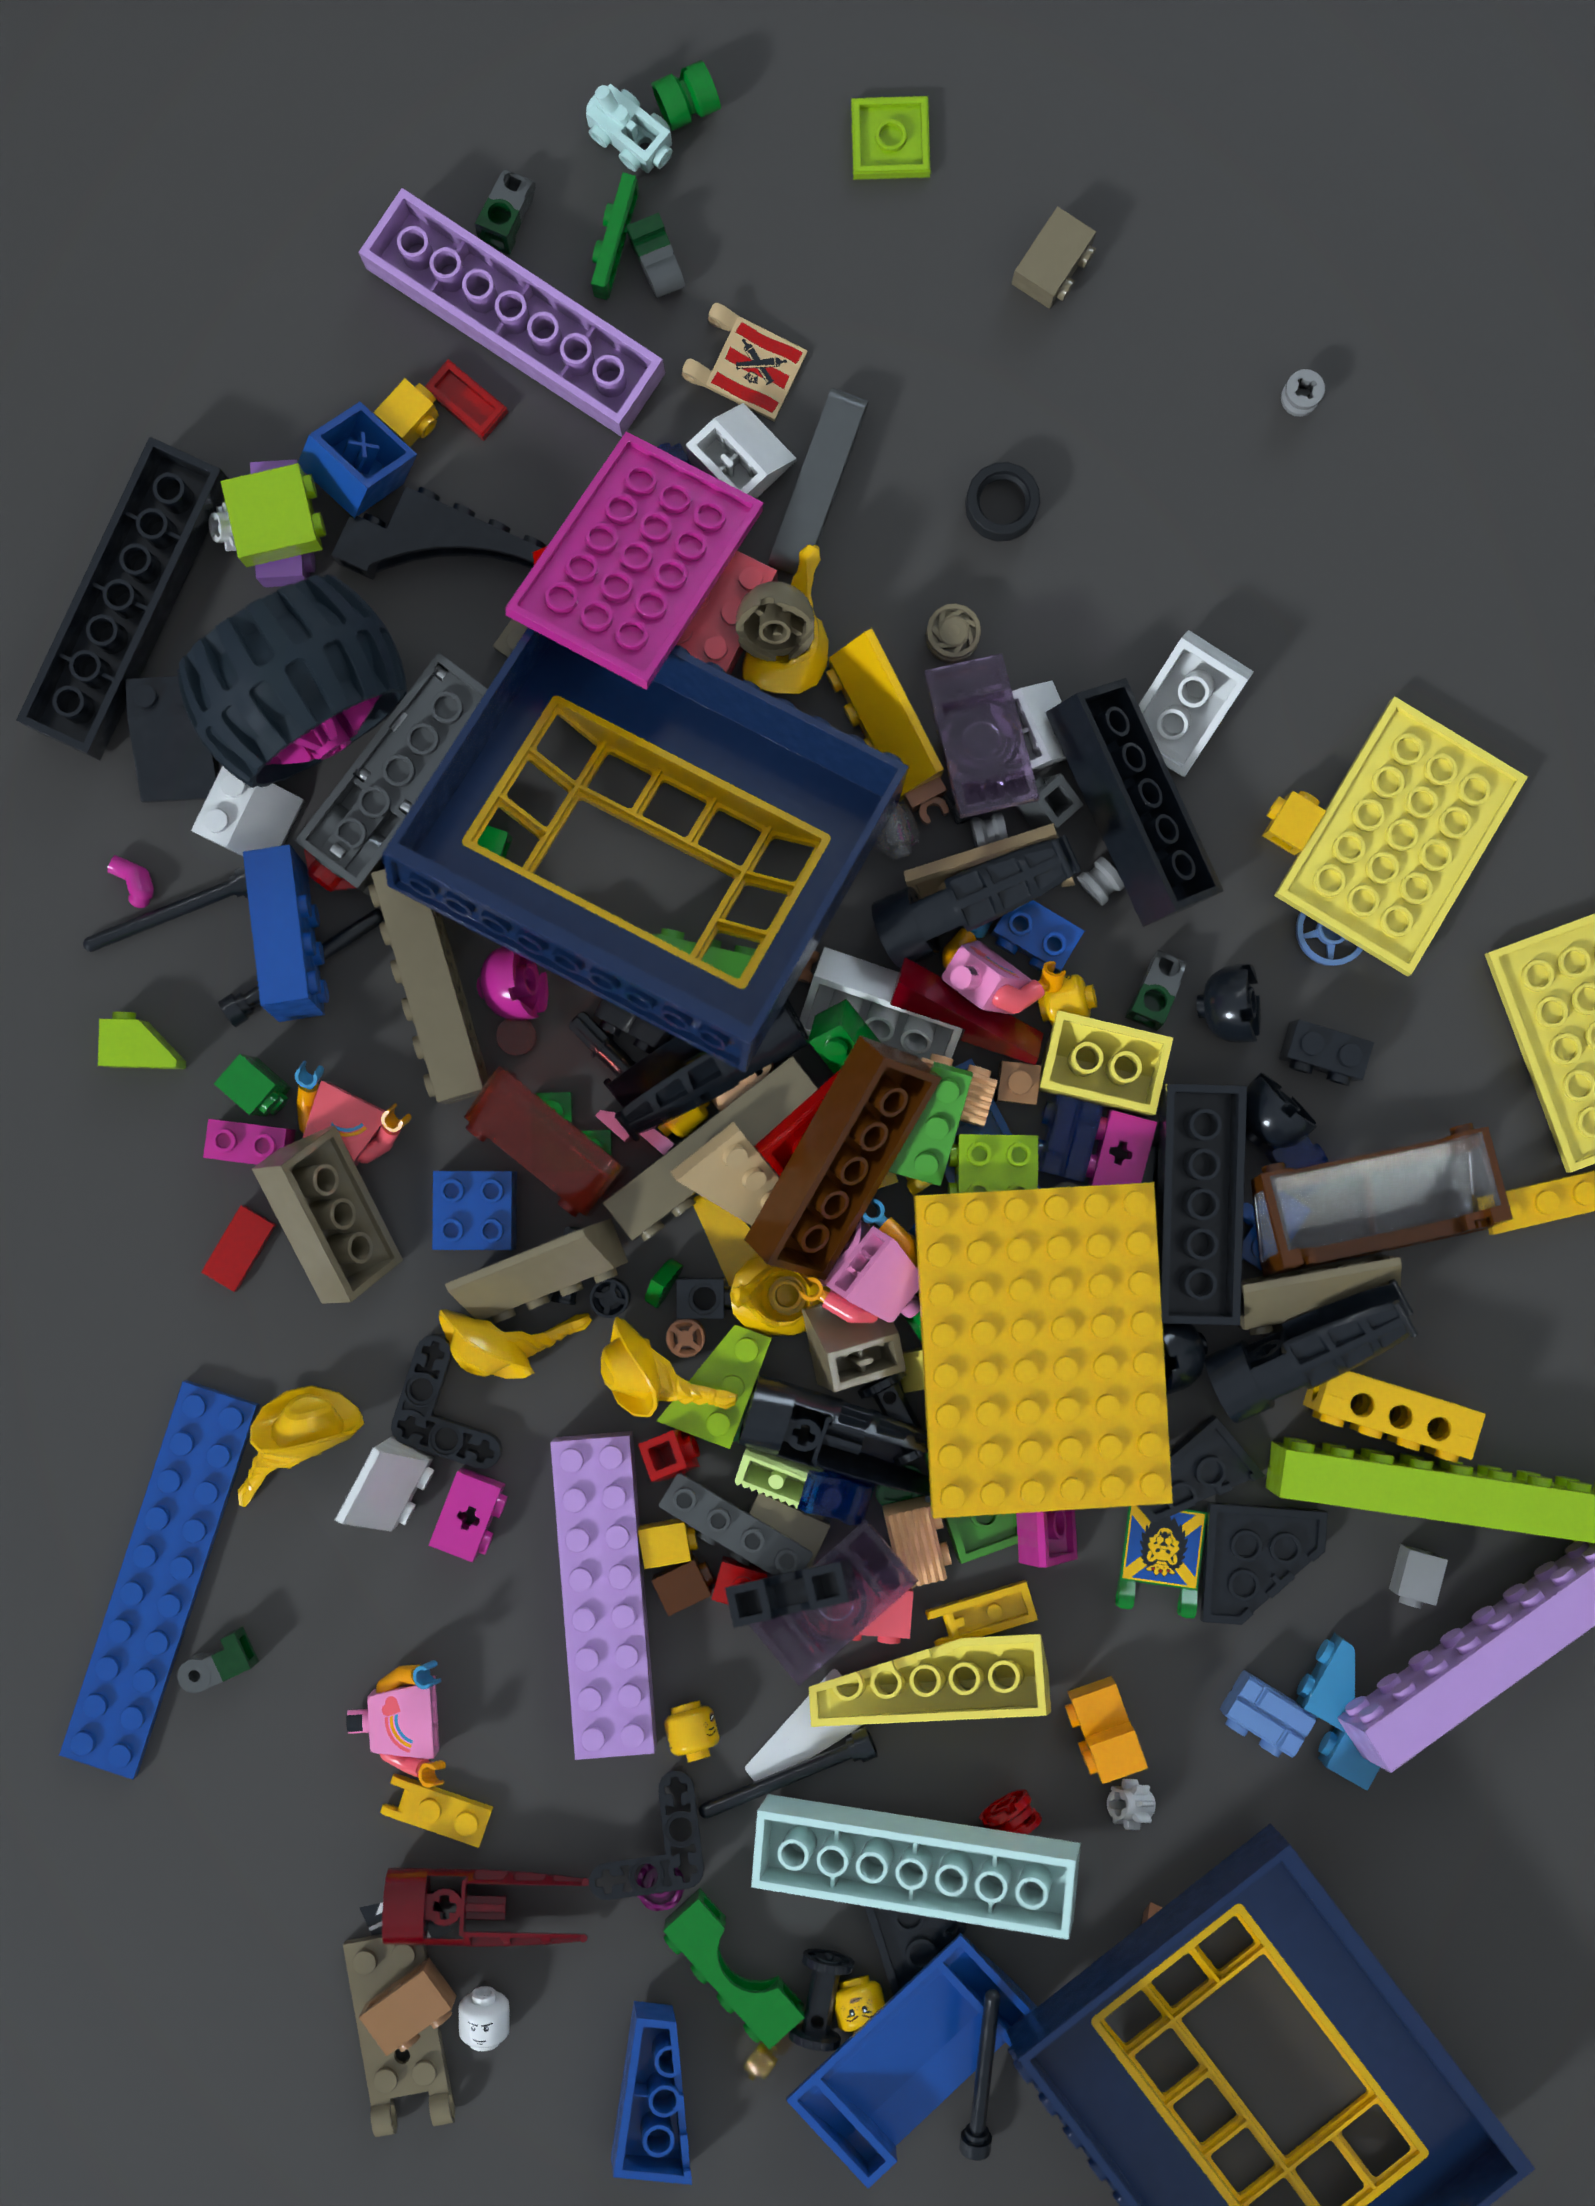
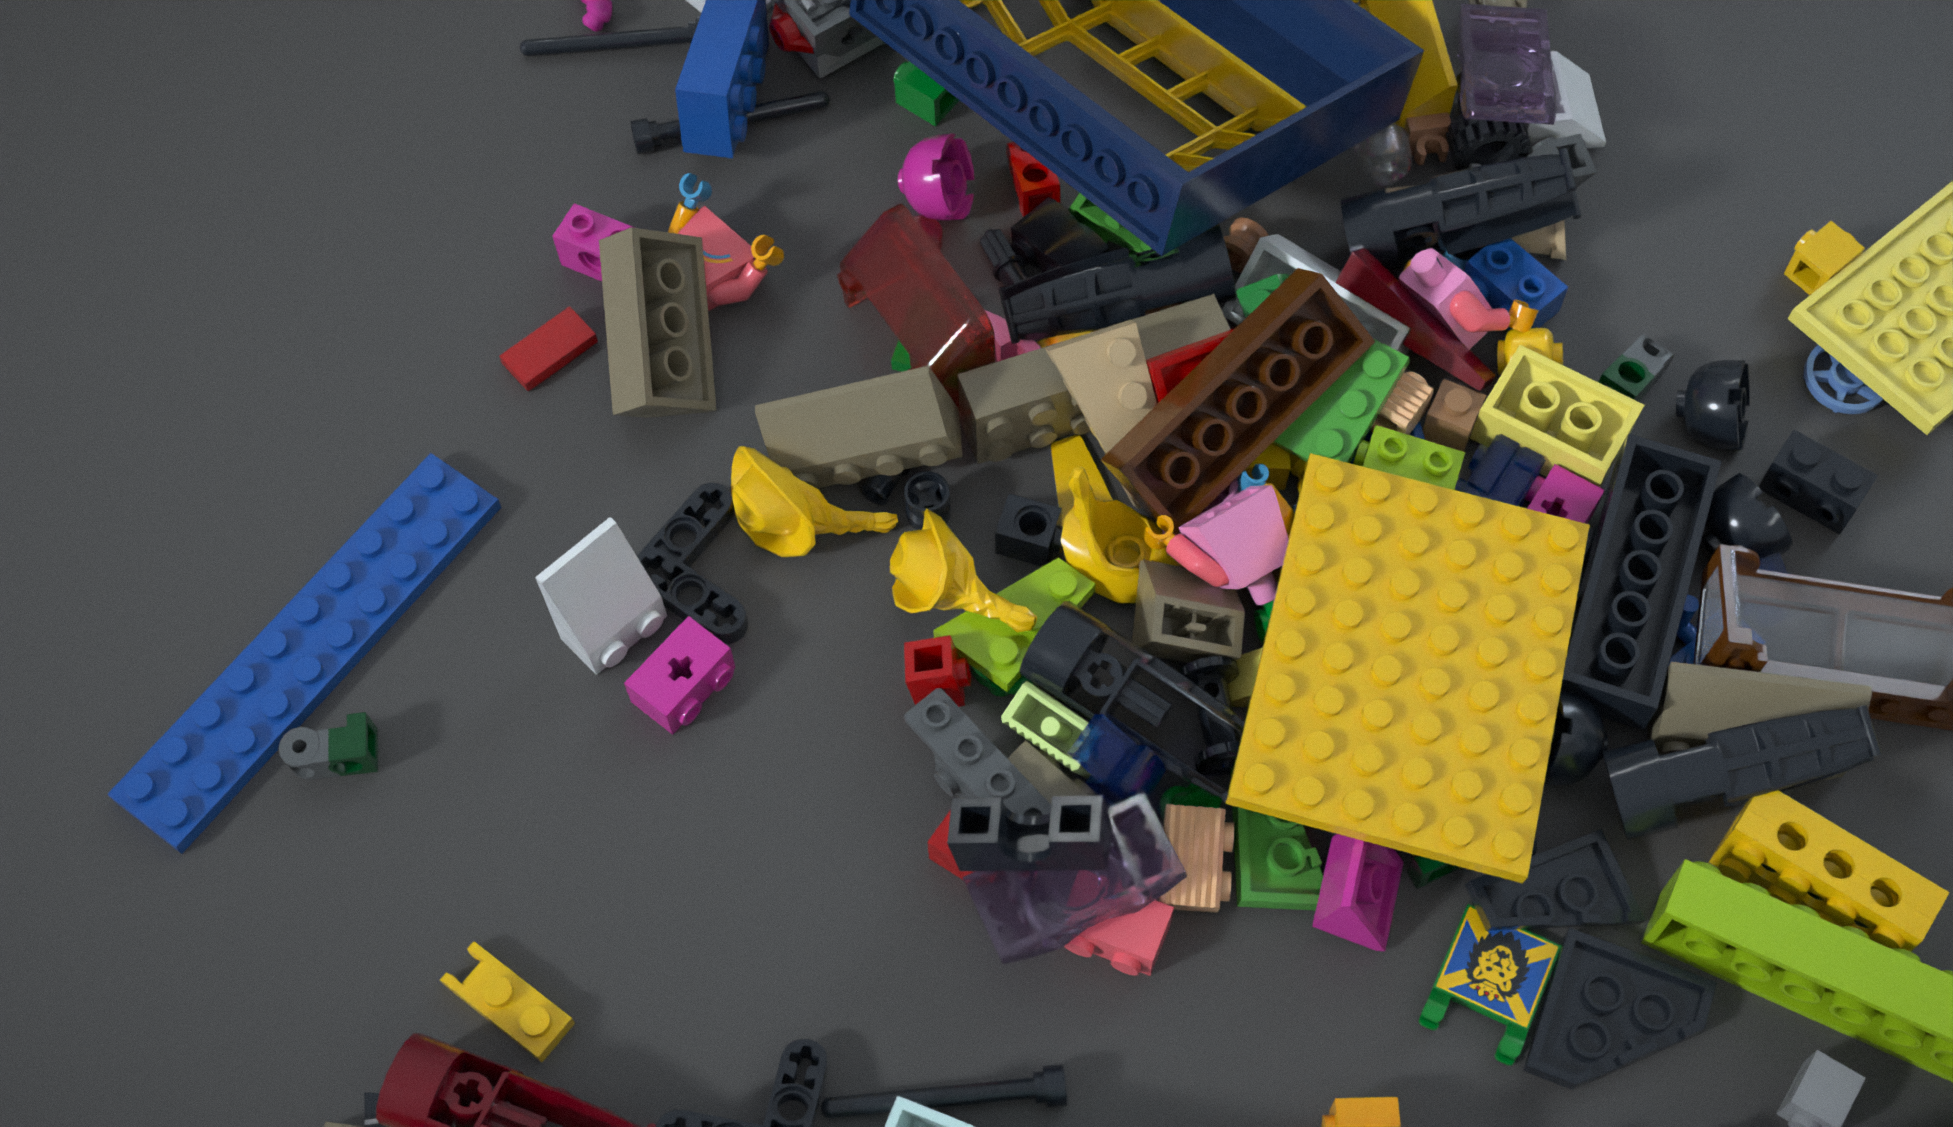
camera: 15 degrees right, 25 degrees down
lime slope [98,1012,186,1069] -> none
green brick [214,1054,292,1117] -> none
yellow hat [237,1385,364,1507] -> none
torso [346,1660,446,1787] -> none
dark tan brick [368,869,493,1104] -> none
blue brick [432,1171,517,1250] -> none
lavender brick [550,1431,657,1760] -> none
yellow brick [638,1518,698,1569] -> none
green tile [644,1258,684,1309] -> none
reddish brown brick [651,1554,716,1617] -> none
yellow head [664,1700,720,1762] -> none
nougat wheel [666,1319,706,1358] -> none
white sticker [745,1669,864,1782] -> none
light yellow wedge [809,1634,1051,1727] -> none
yellow hinge [925,1580,1038,1646] -> none
black brick [1045,678,1224,927] -> none
light grey wheel [1077,857,1125,906] -> none
white slope [1139,630,1254,778] -> none

